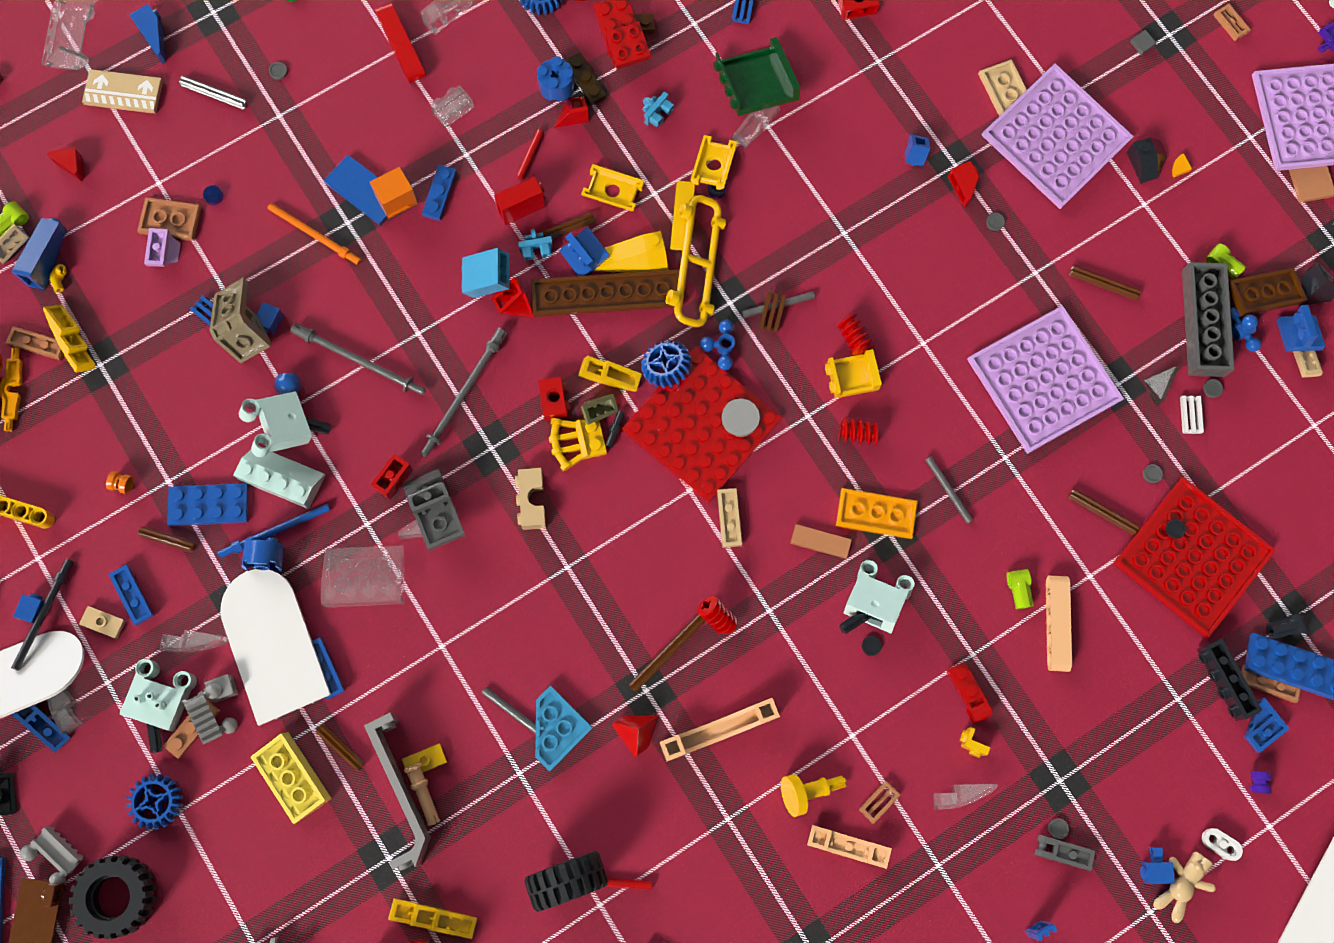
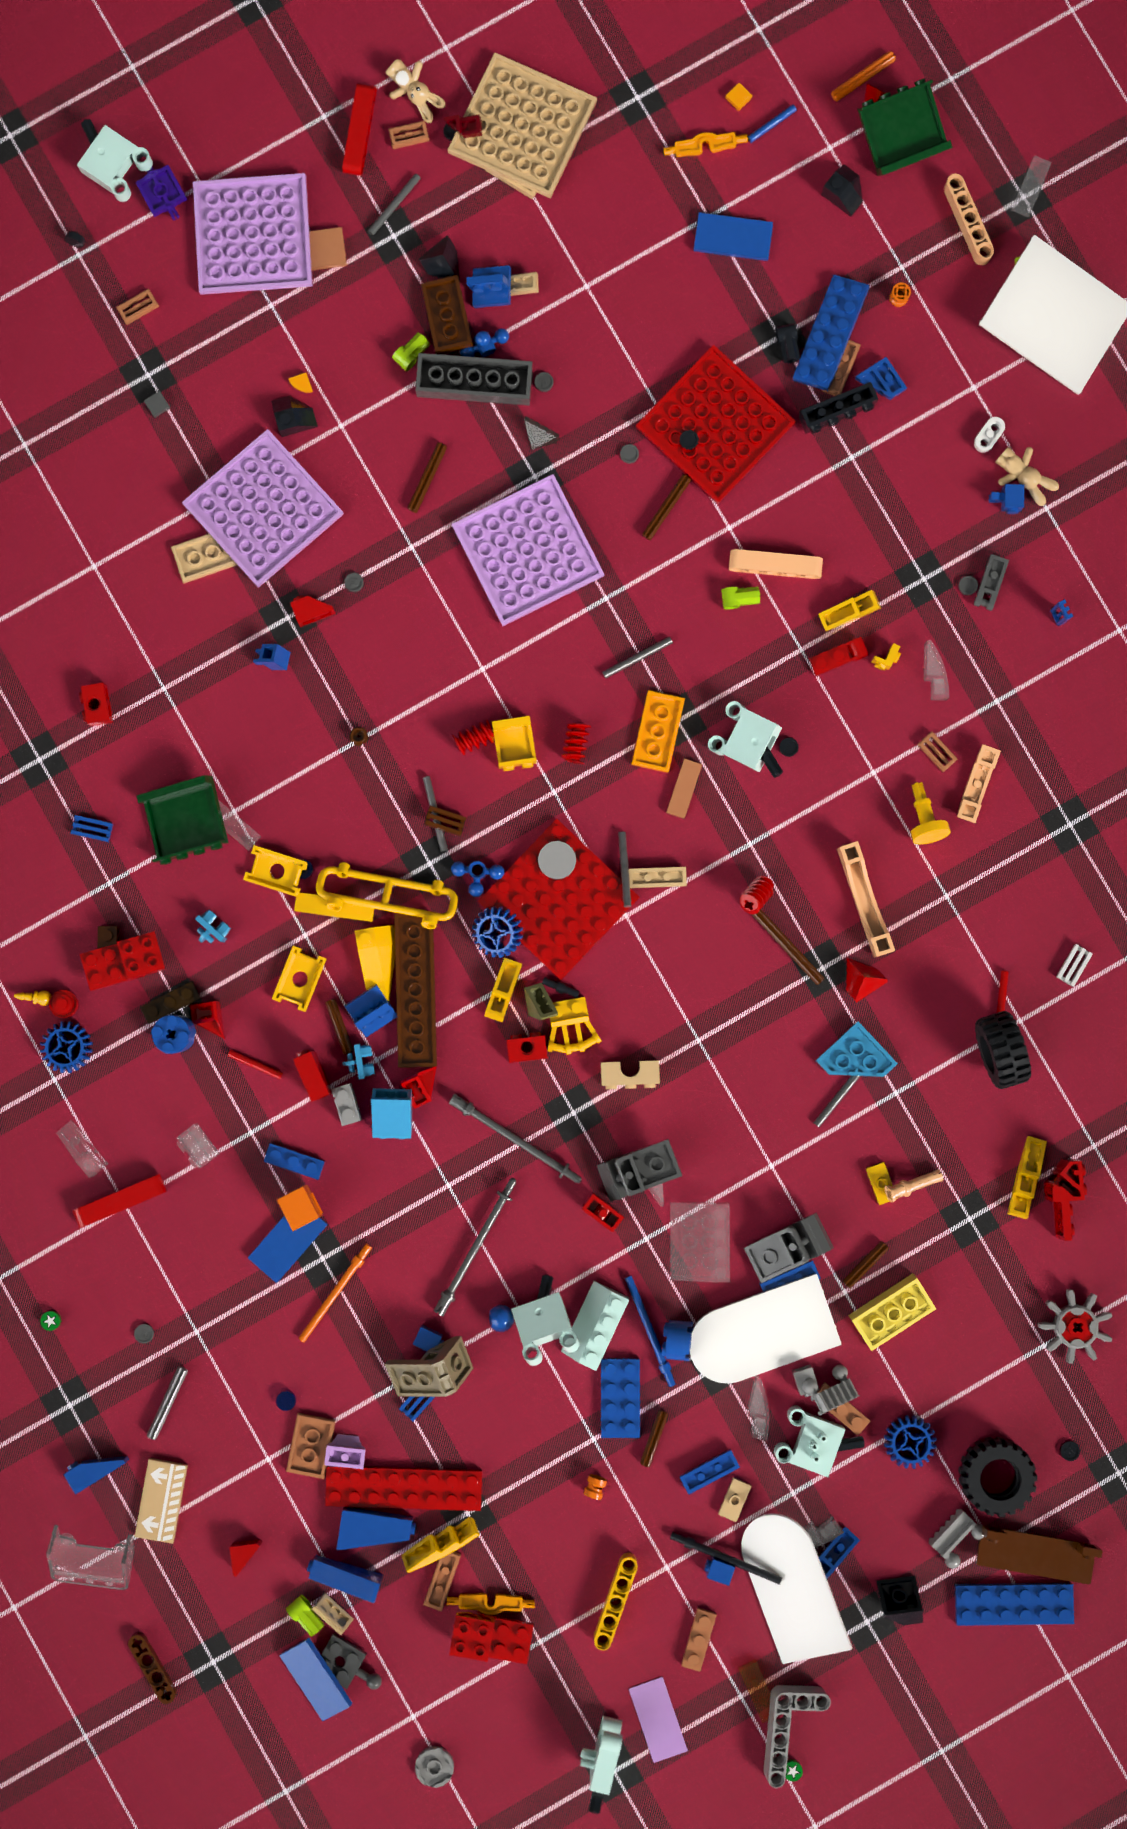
camera: 80 degrees left, 10 degrees up
yellow arm [49,264,66,293] -> none
light grey panel [364,712,431,871] -> none
white tile [1180,396,1204,434] -> none
dark purple wheel [1250,771,1272,794] -> none
none -> red plate [325,1466,482,1511]
none -> light grey brick [331,1083,362,1126]
none -> blue slope [336,1507,416,1550]
none -> reddish brown plate [349,727,368,746]
none -> flat silver bar [618,832,631,907]
none -> dark grey piece [744,1213,834,1283]
none -> yellow slope [818,590,881,631]

